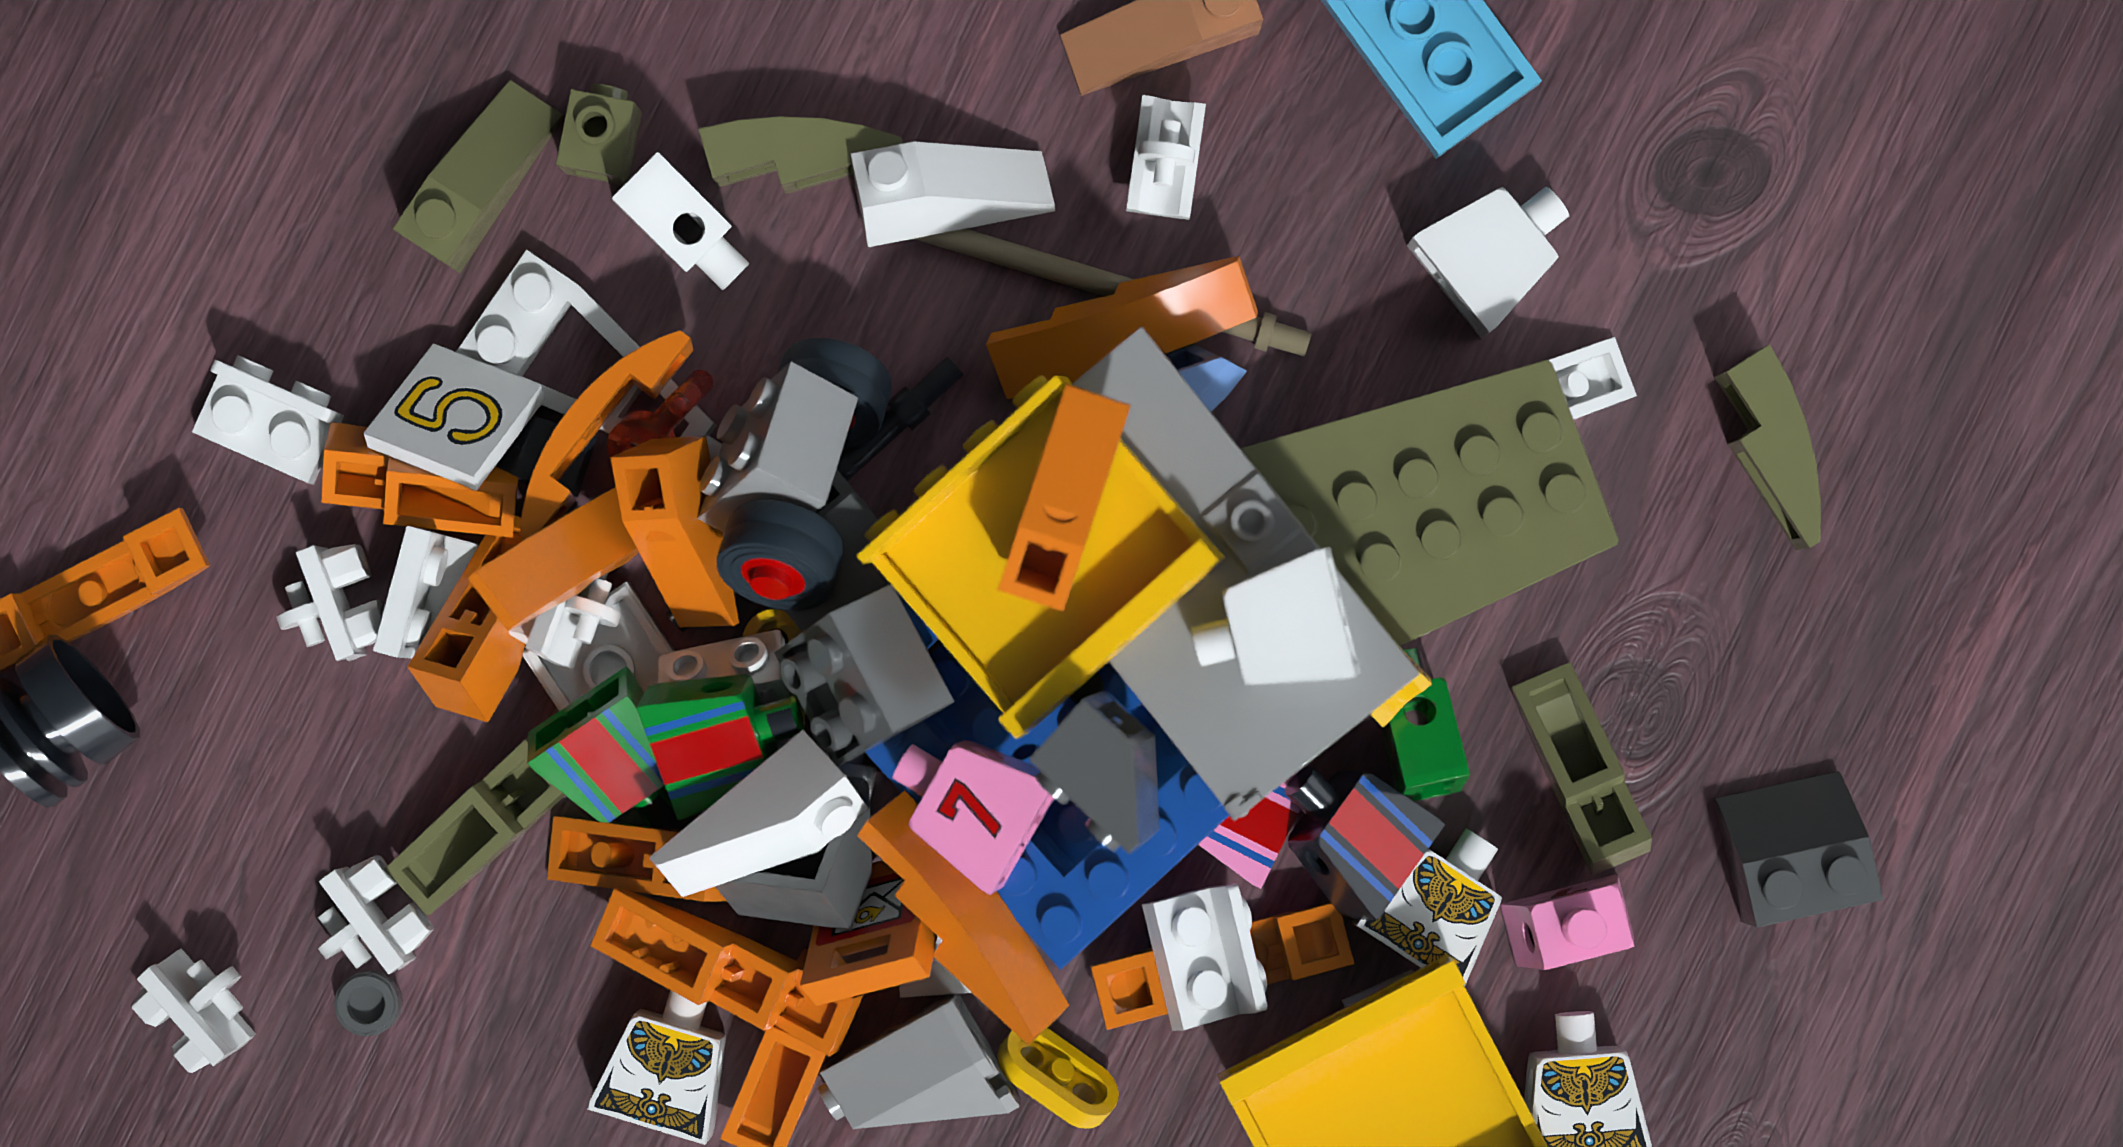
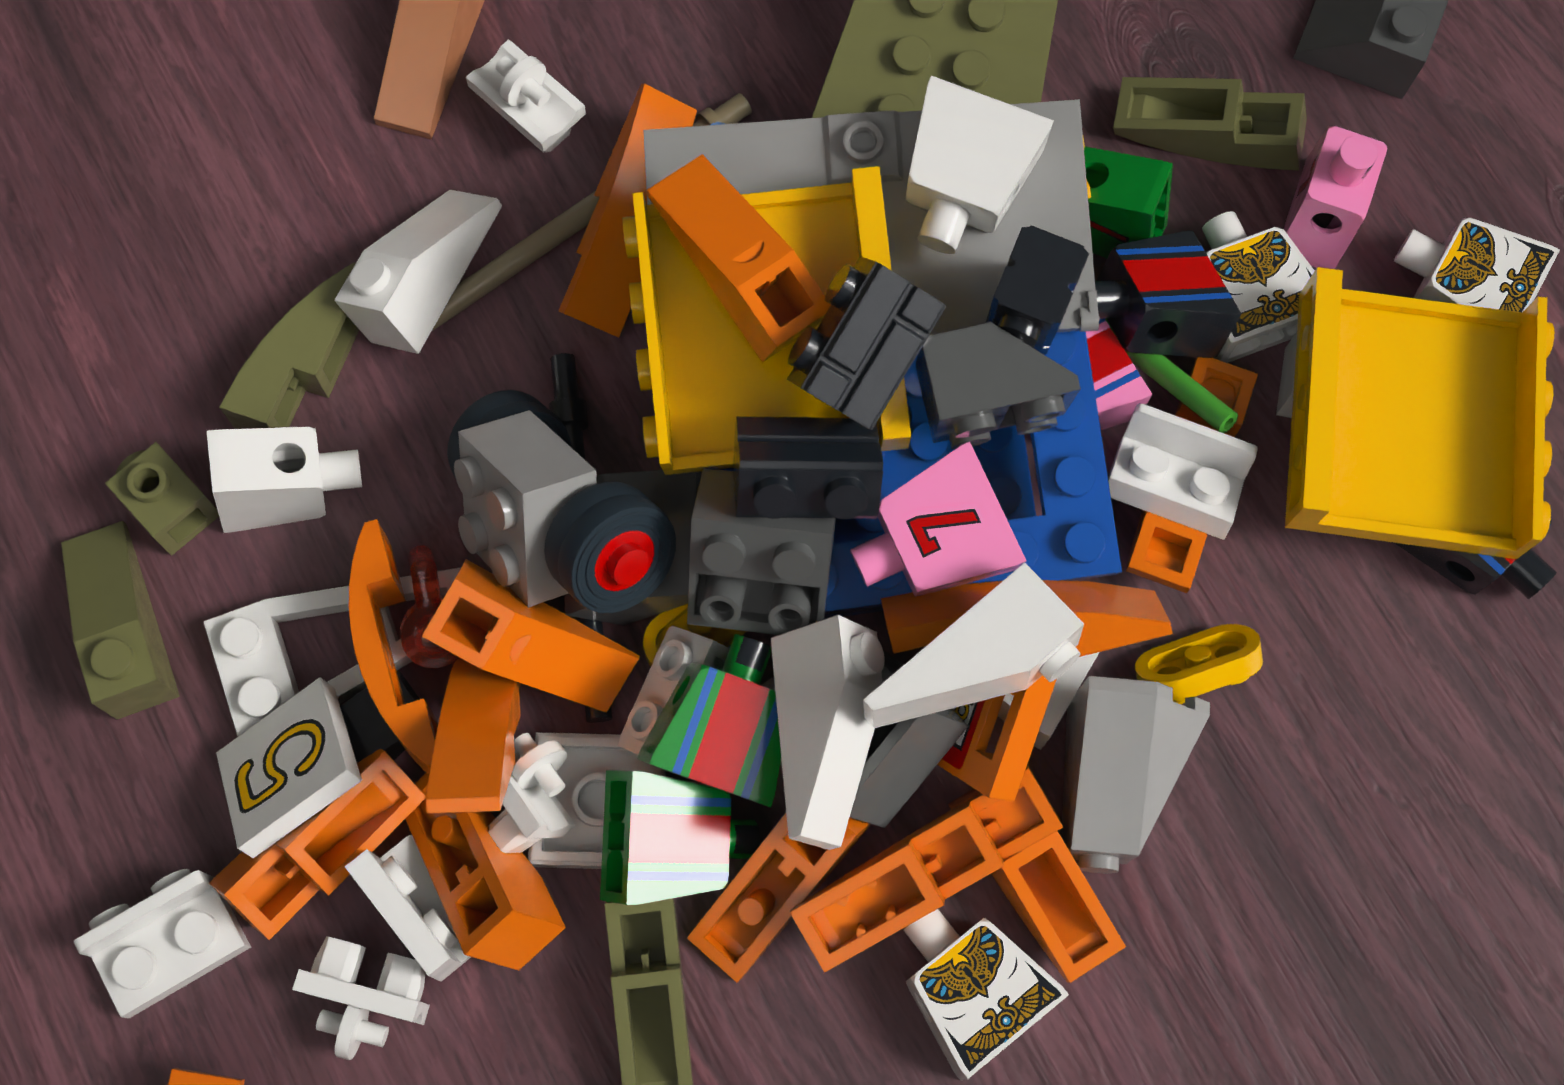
camera: 60 degrees left, 15 degrees down
none -> black brick [733,416,883,519]
none -> black brick [787,256,946,431]
none -> white slope [863,562,1084,728]
none -> black brick [985,225,1089,355]
none -> bright green piece [1105,318,1238,433]

